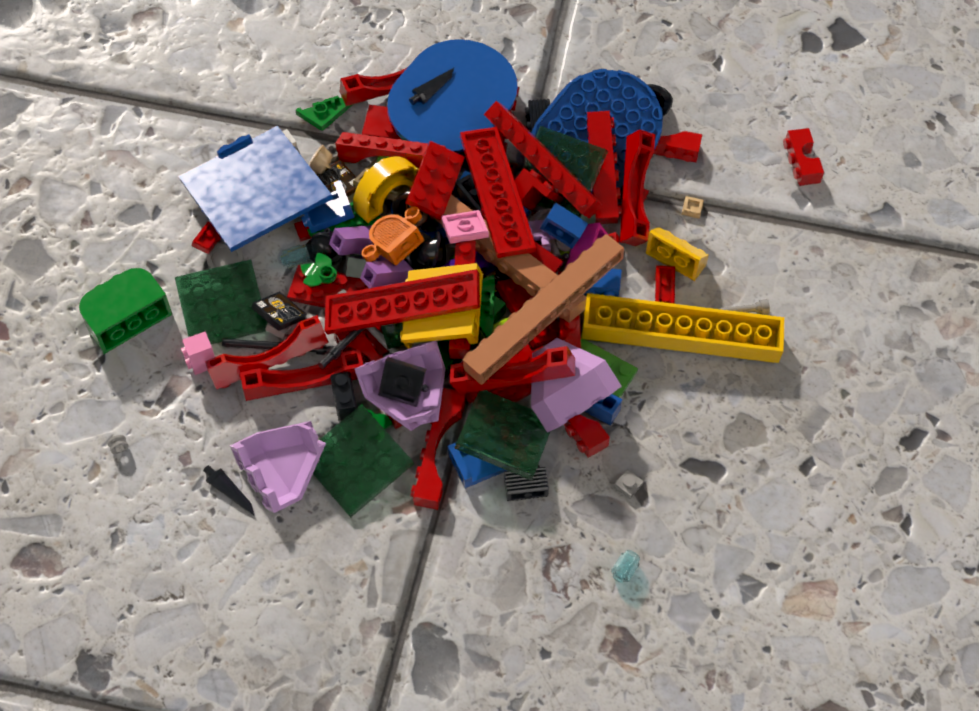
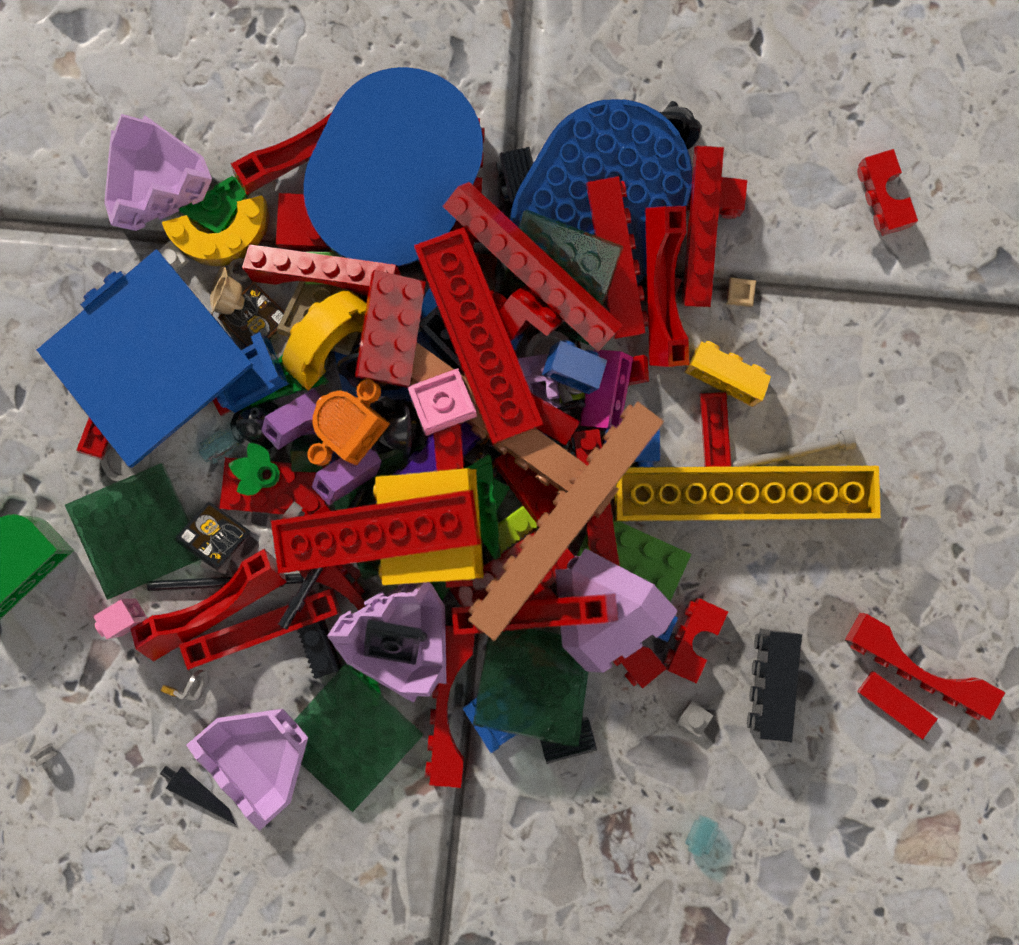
camera: 10 degrees left, 25 degrees up
black bar [409,67,455,105] -> none
none -> lavender panel [104,114,212,231]
none -> light grey piece [161,670,209,701]
none -> yellow brick [162,195,269,267]
none -> red arch [663,598,729,684]
none -> red brick [682,146,724,307]
none -> black brick [747,628,802,742]
none -> red arch [845,613,1006,721]
none -> red tile [857,671,938,740]

